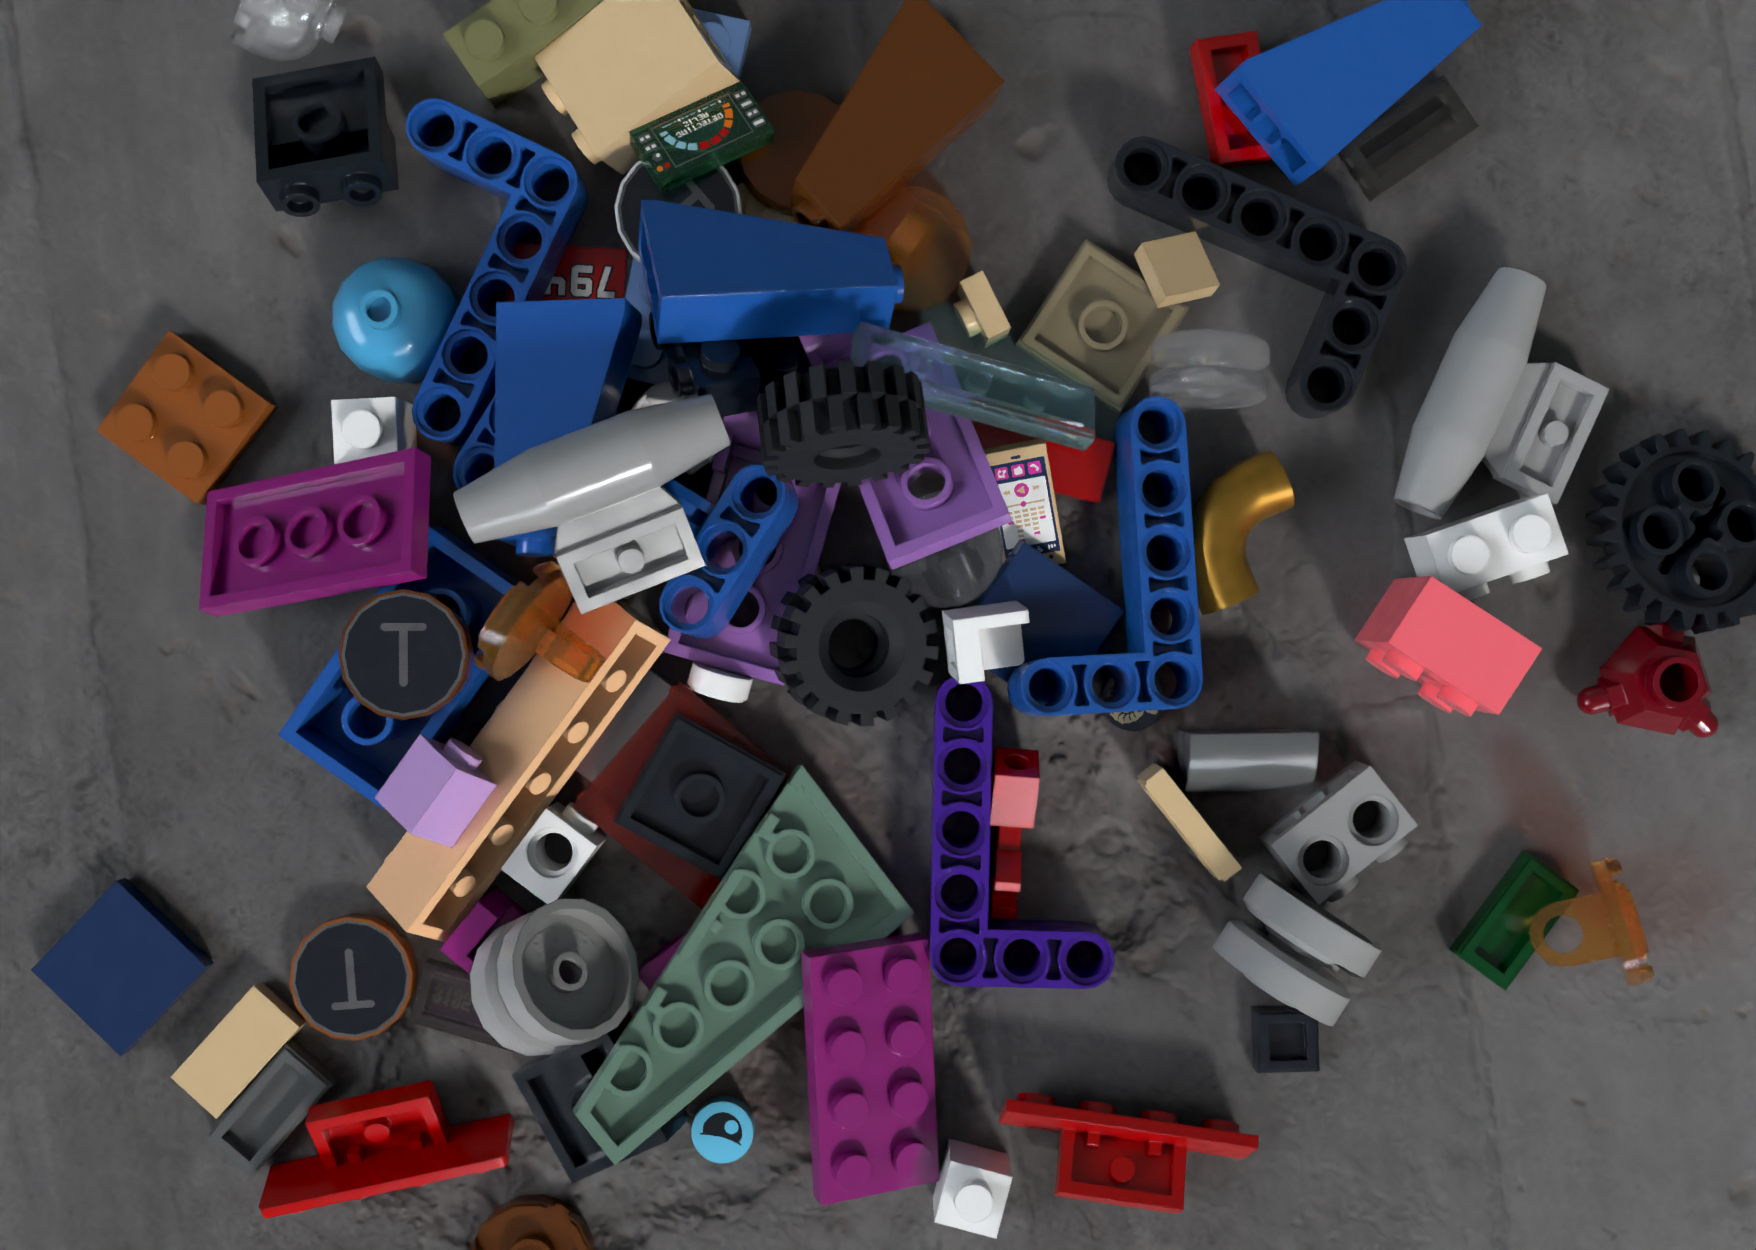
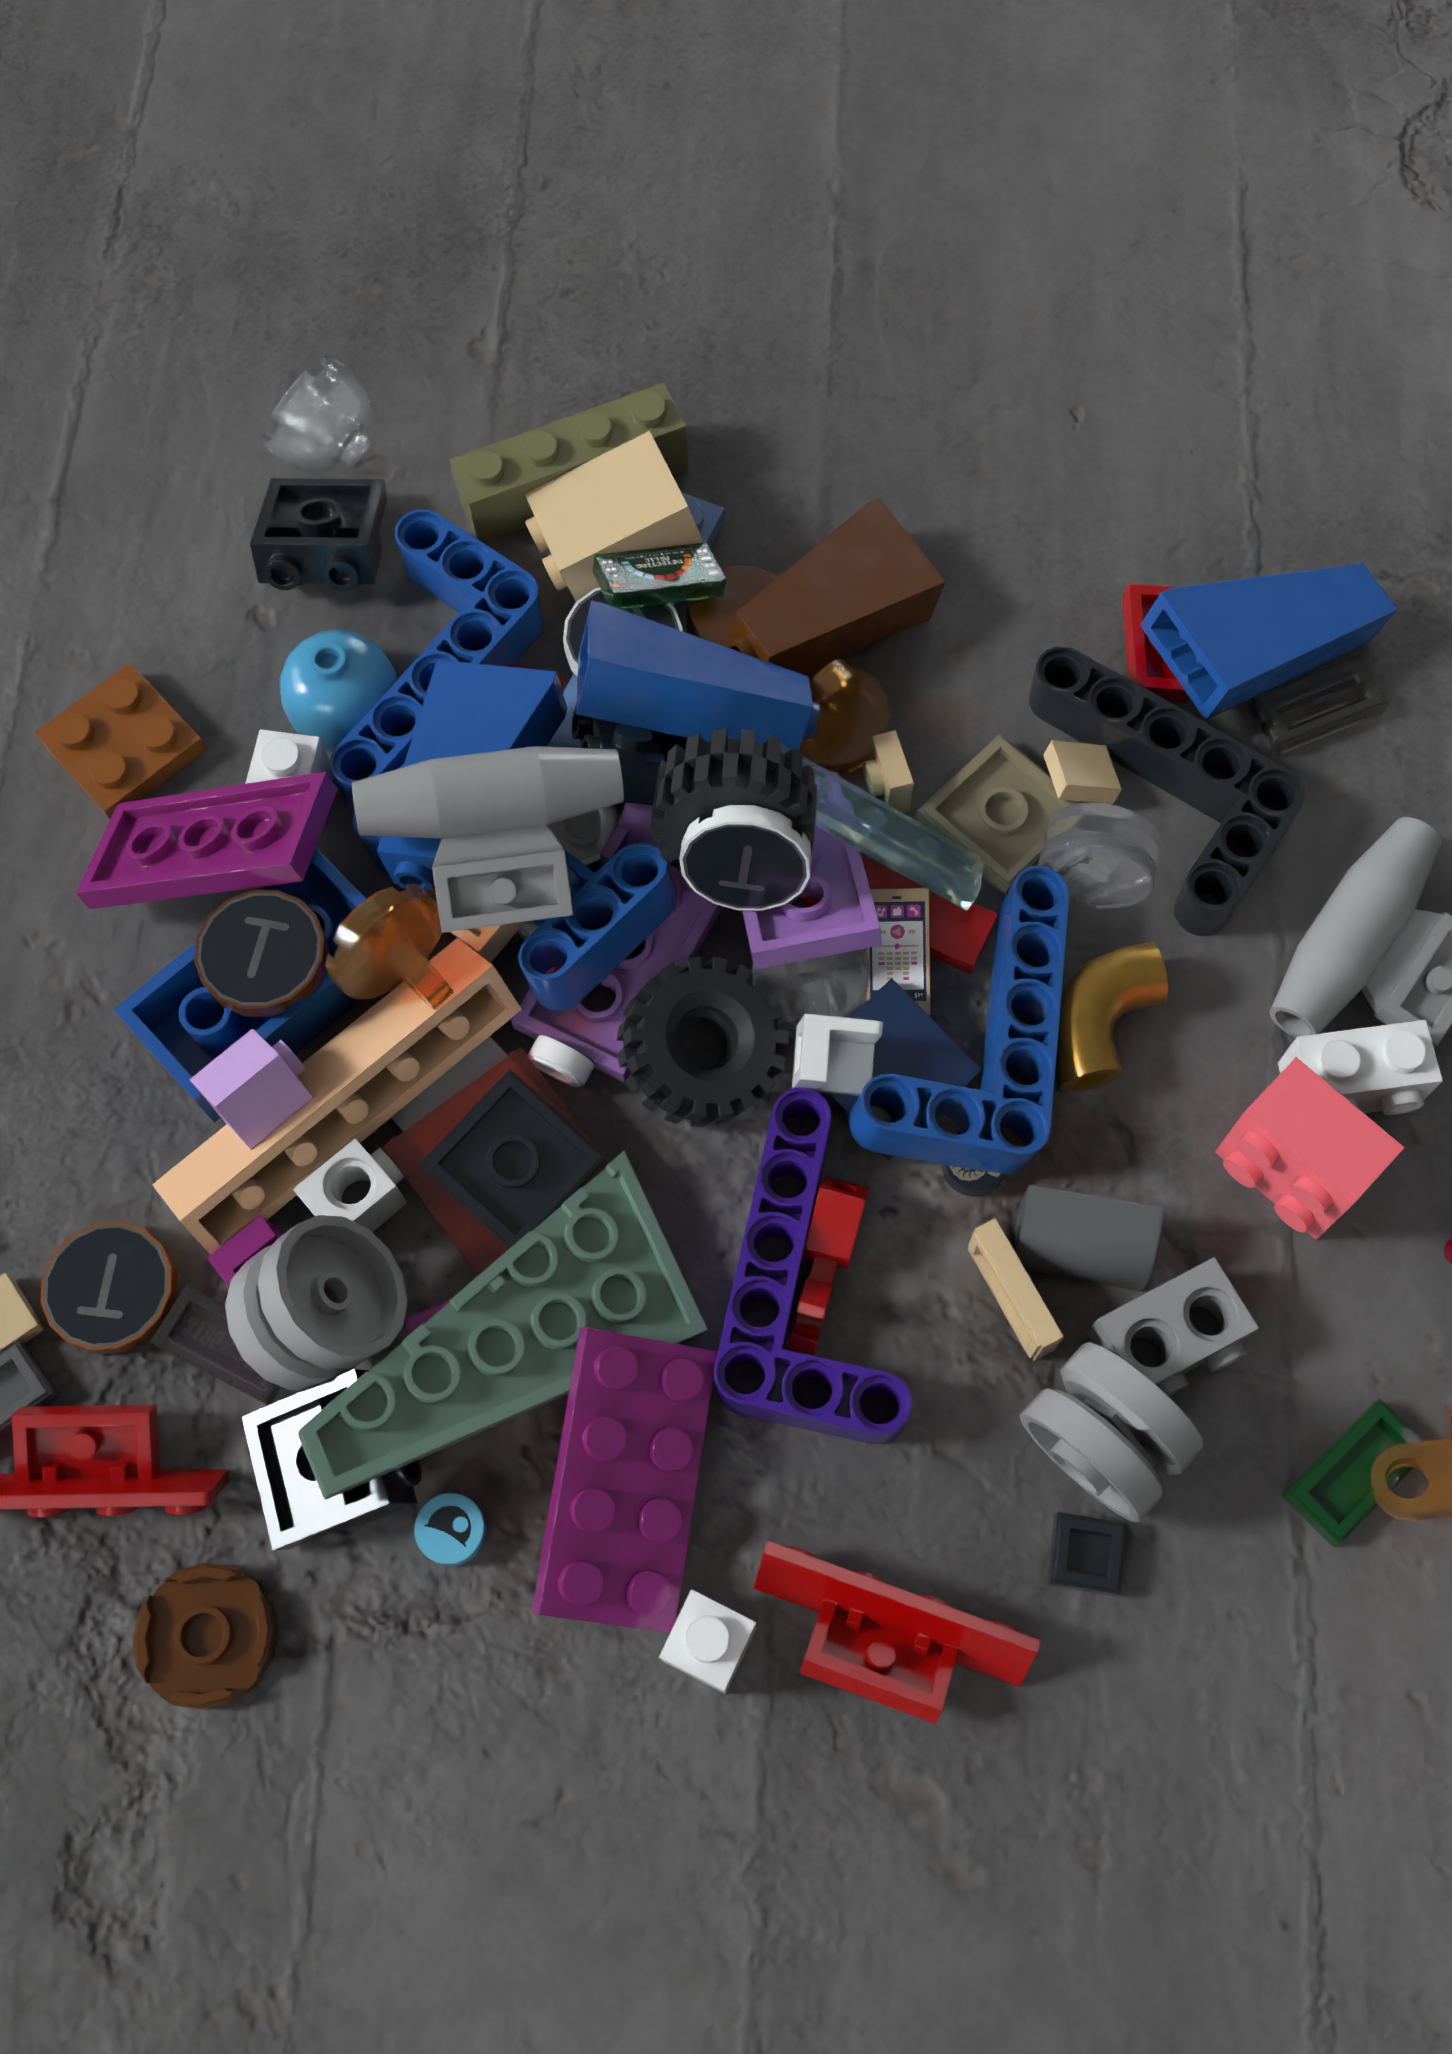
camera: 15 degrees right, 20 degrees down
none -> black tile [679,805,812,911]

